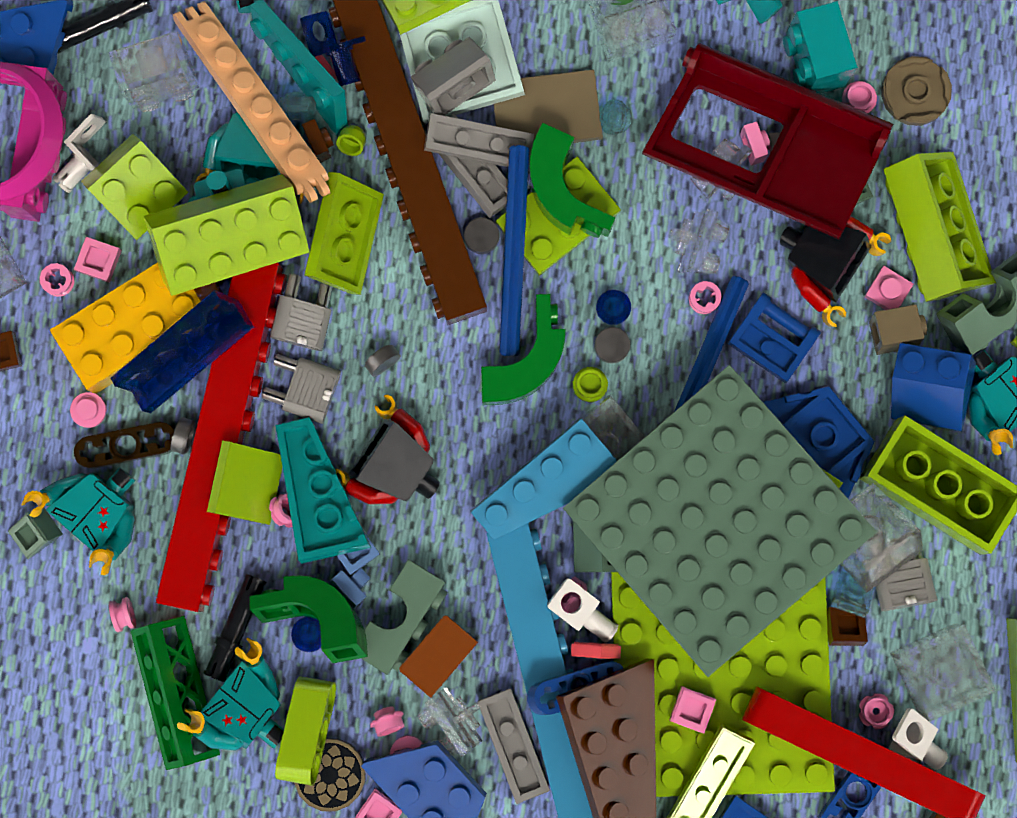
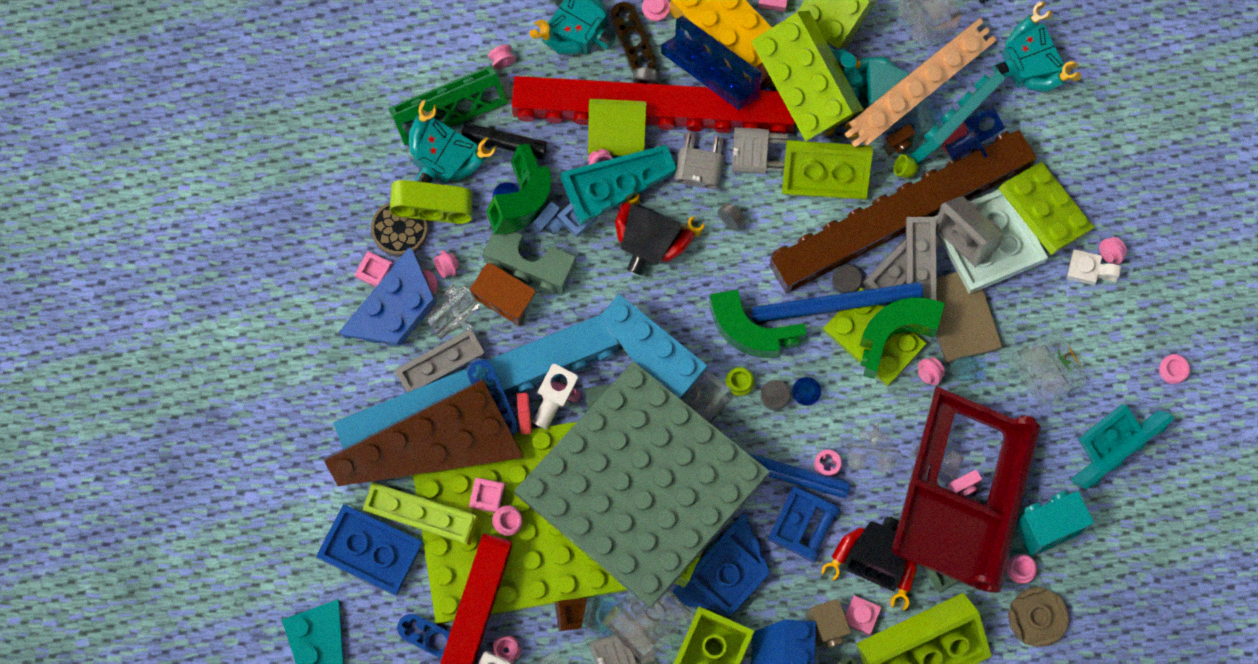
camera: 85 degrees right, 10 degrees down
none -> bright pink plate [492,506,523,536]
none -> bright pink plate [918,357,945,385]

